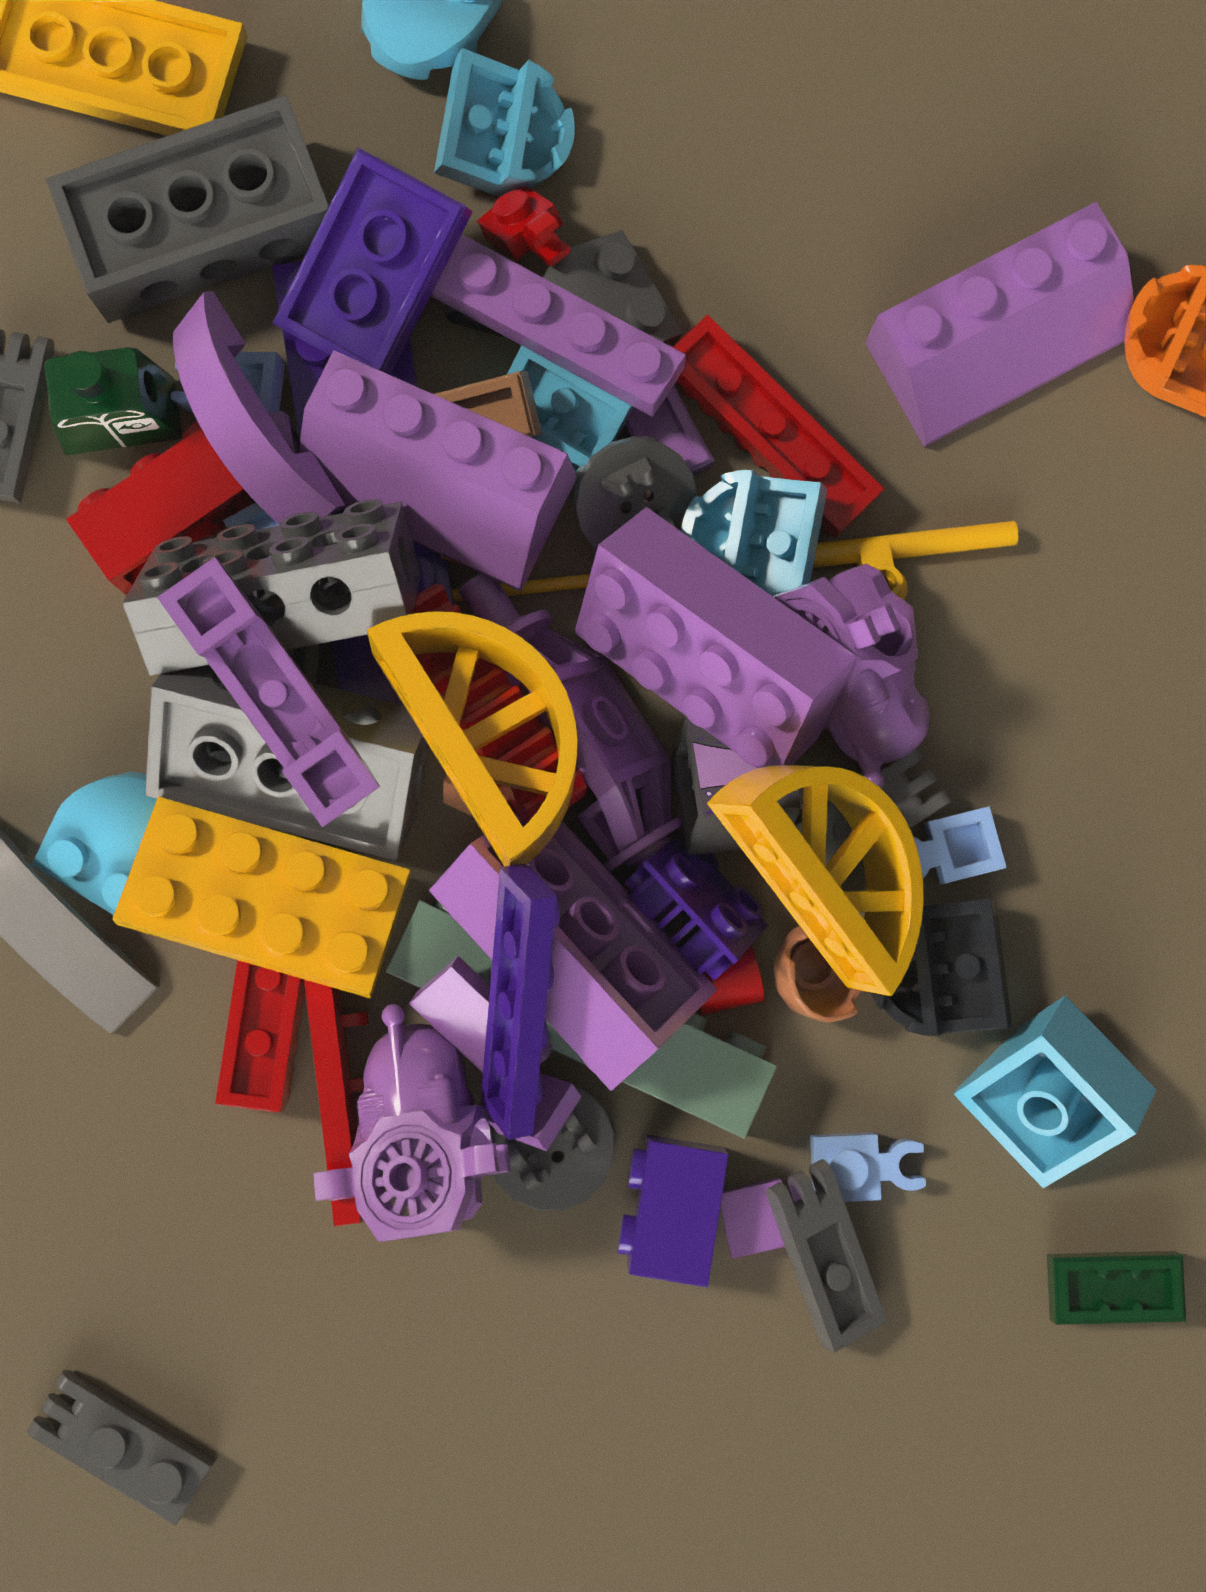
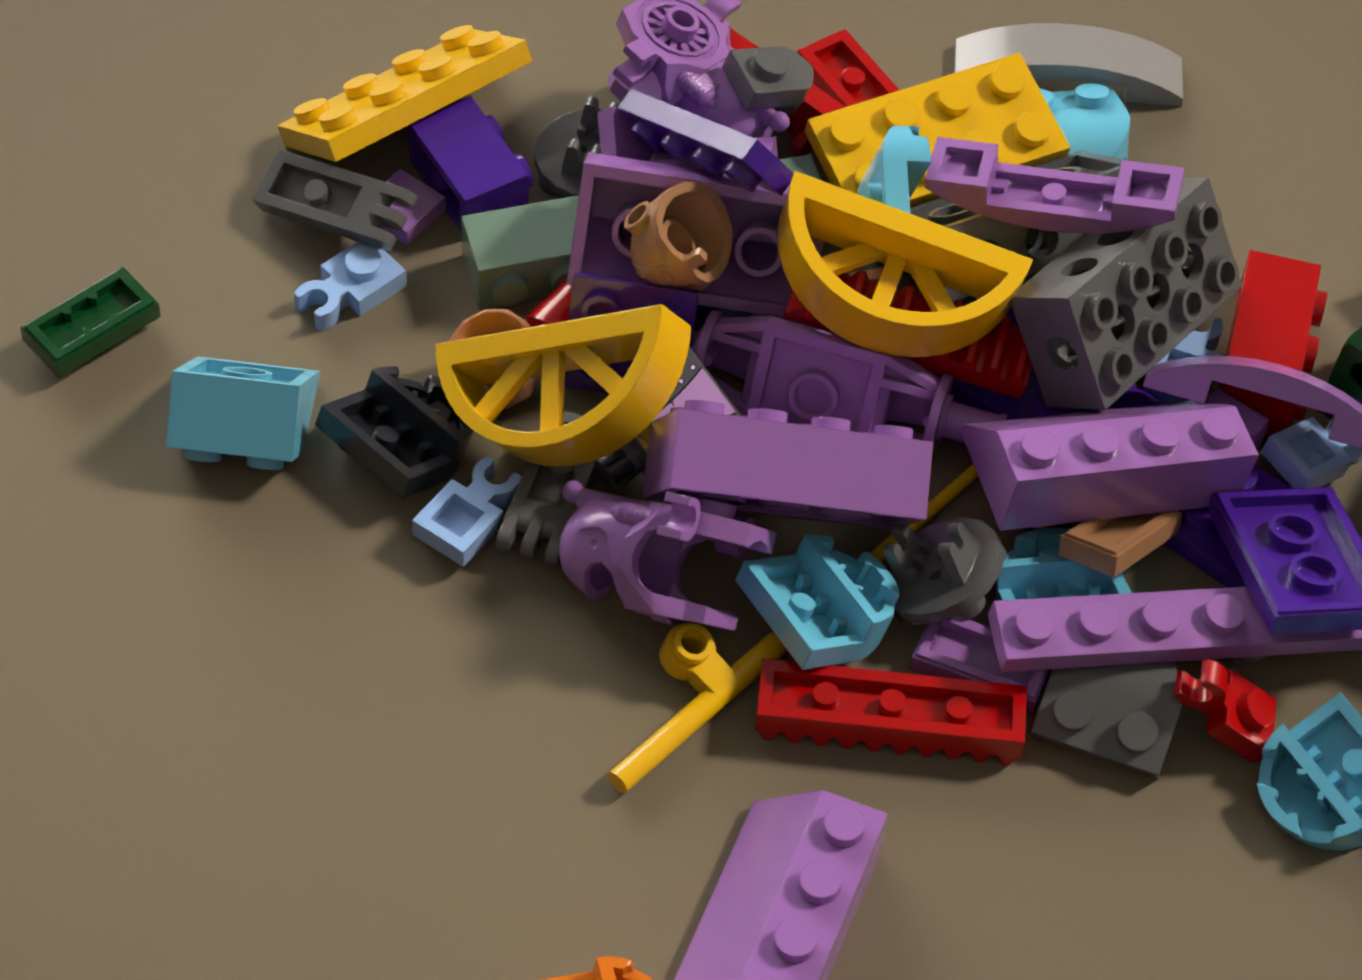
camera: 145 degrees right, 30 degrees down
none -> yellow plate [277,25,533,162]
none -> medium nougat helmet [624,181,732,292]
none -> dark grey plate [722,46,814,116]
none -> medium azure slope [856,125,931,268]

